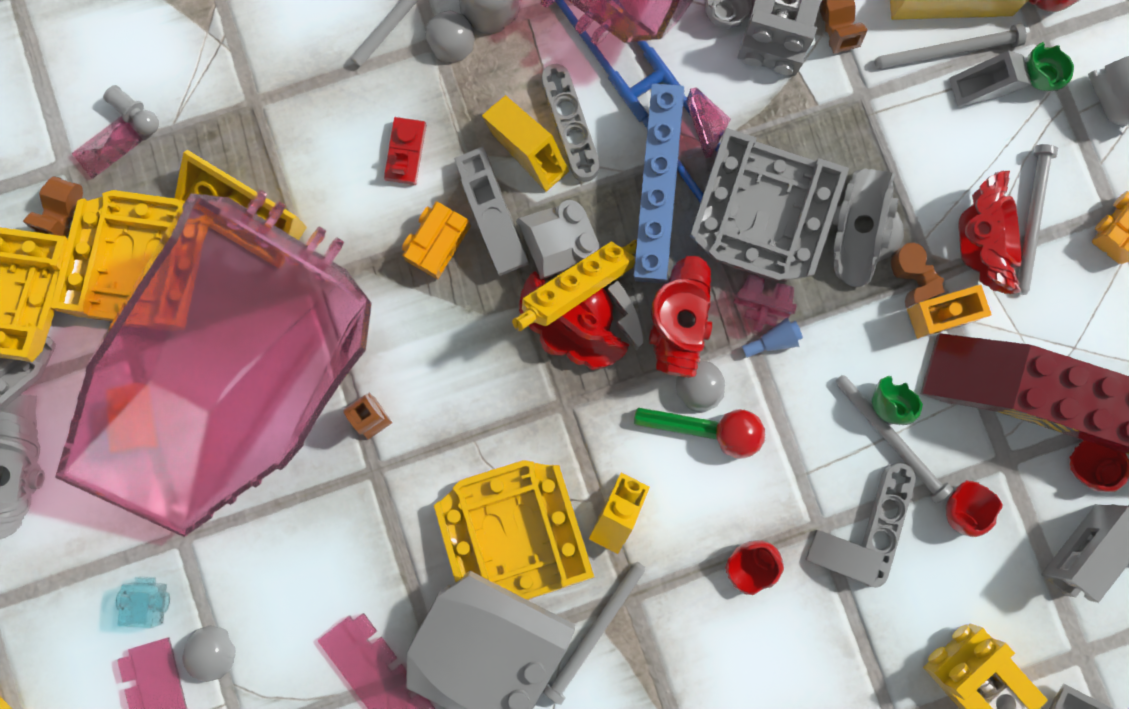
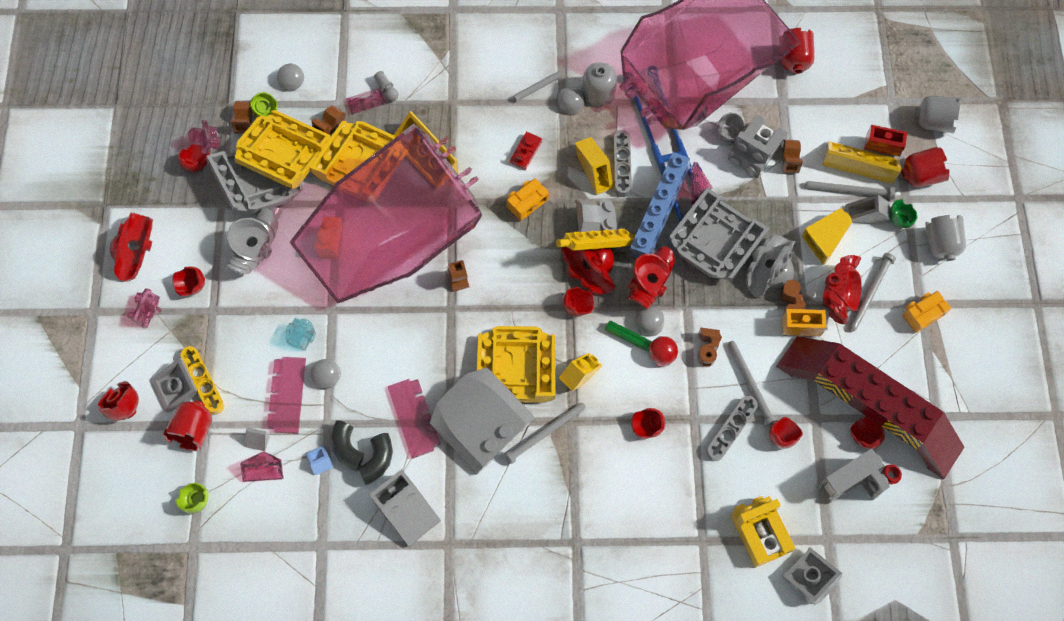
camera: 20 degrees right, 15 degrees down
light grey slope [454,146,529,276] -> none
light grey slope [607,281,643,351] -> none
clear pink hips [733,275,797,332] -> none
medium blue cone [742,318,803,358] -> none
light grey slope [806,530,885,586] -> none
green hair [872,376,923,425] -> none
none -> red hair [562,287,595,317]
none -> dark orange leg [698,327,722,367]
none -> yellow slope [801,208,852,265]

